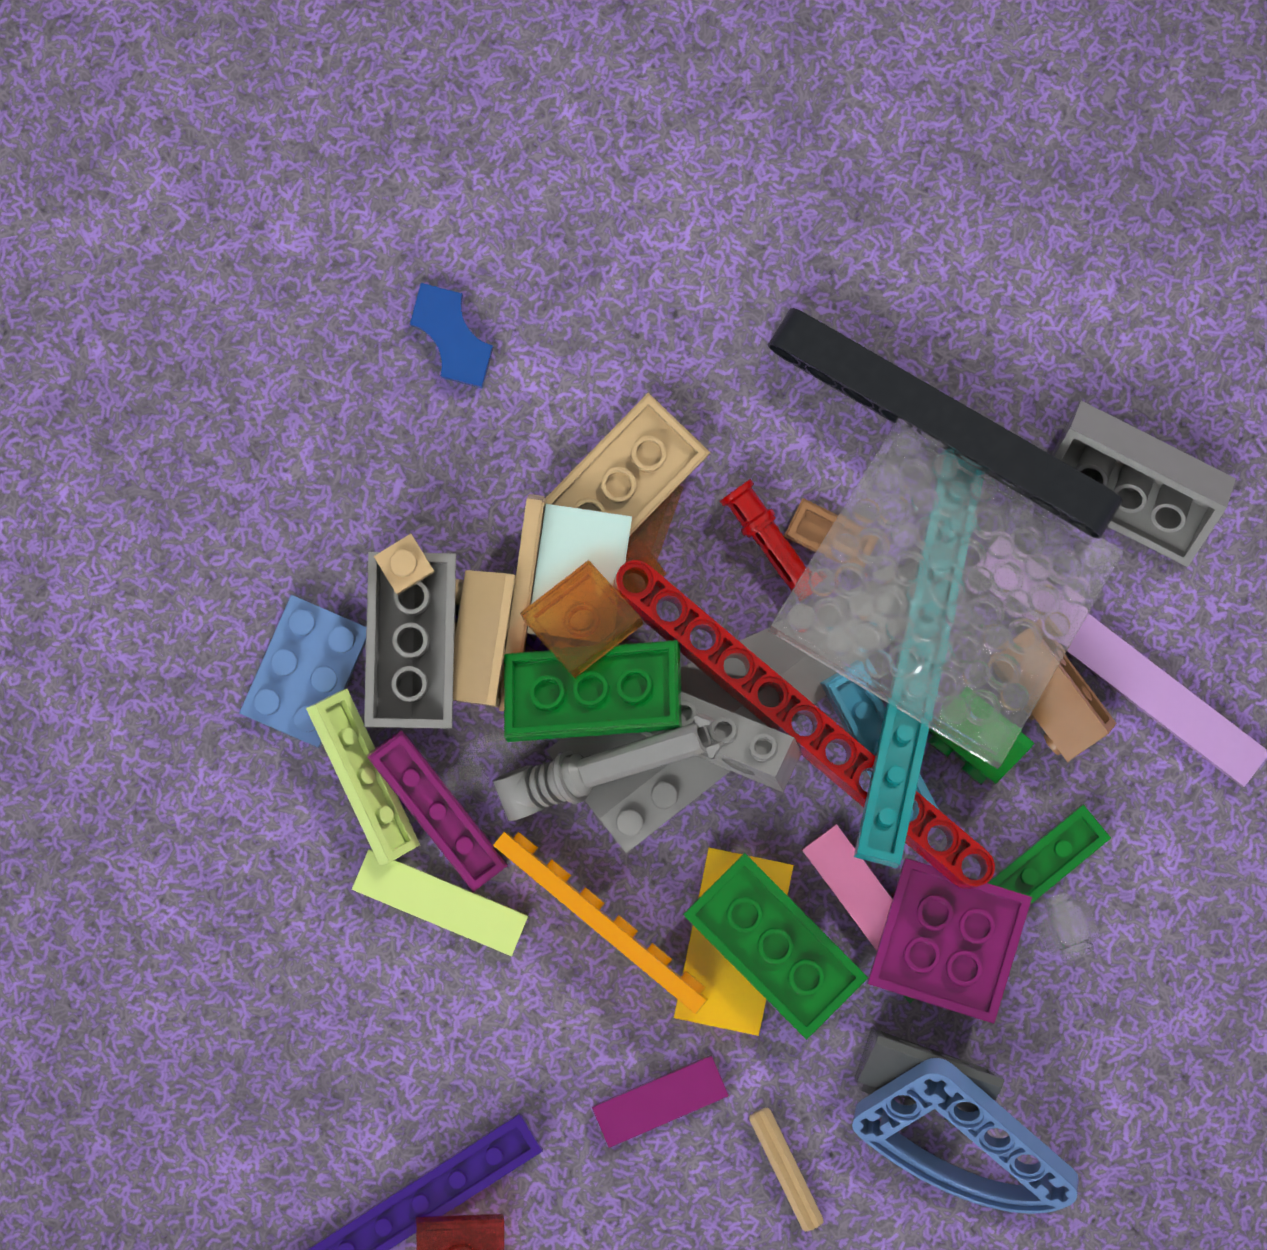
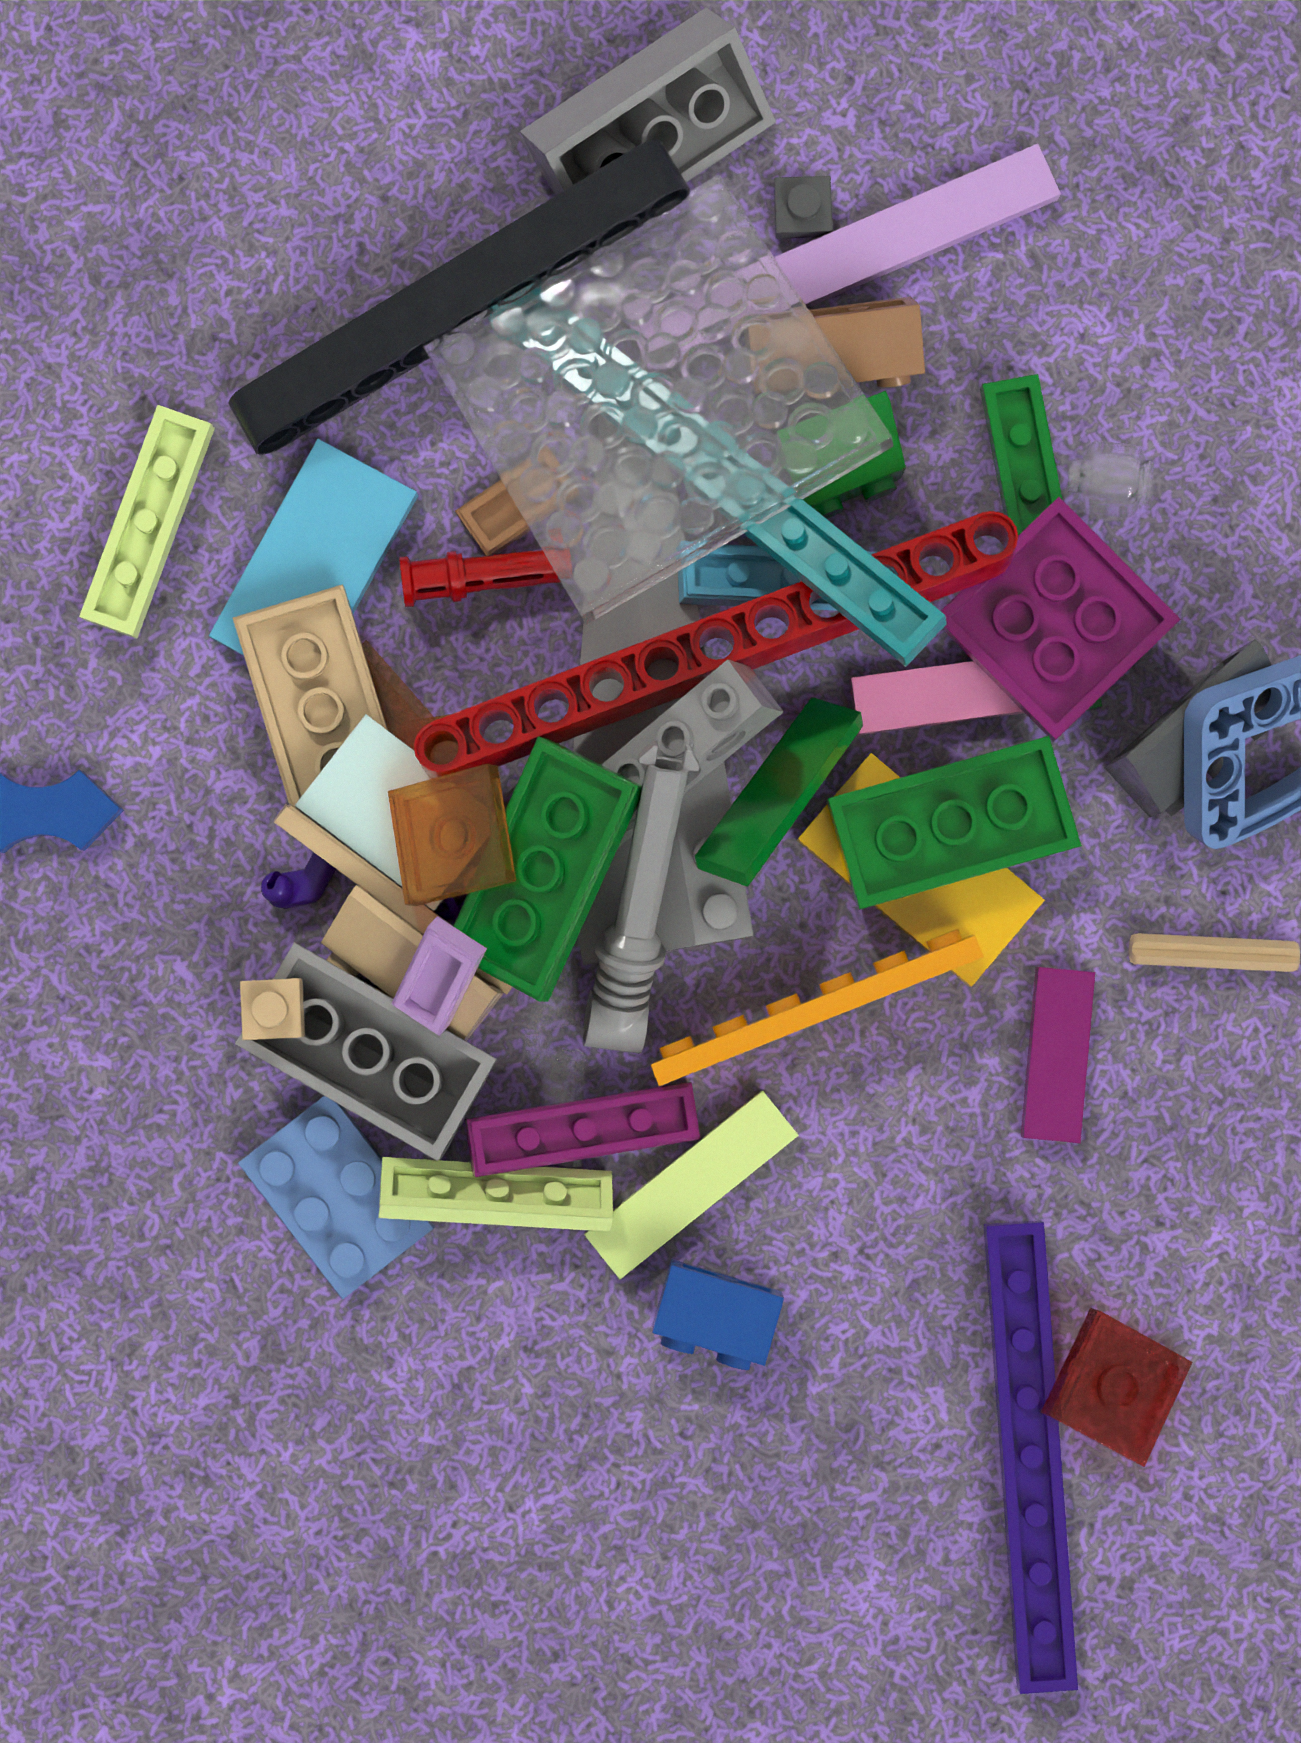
camera: 65 degrees left, 0 degrees up
none -> yellowish green plate [79,405,215,639]
none -> medium azure tile [209,439,419,656]
none -> dark purple arm [261,852,336,909]
none -> lavender tile [391,916,487,1036]
none -> blue brick [652,1259,784,1370]
none -> green tile [694,697,863,887]
none -> dark grey plate [774,176,833,239]

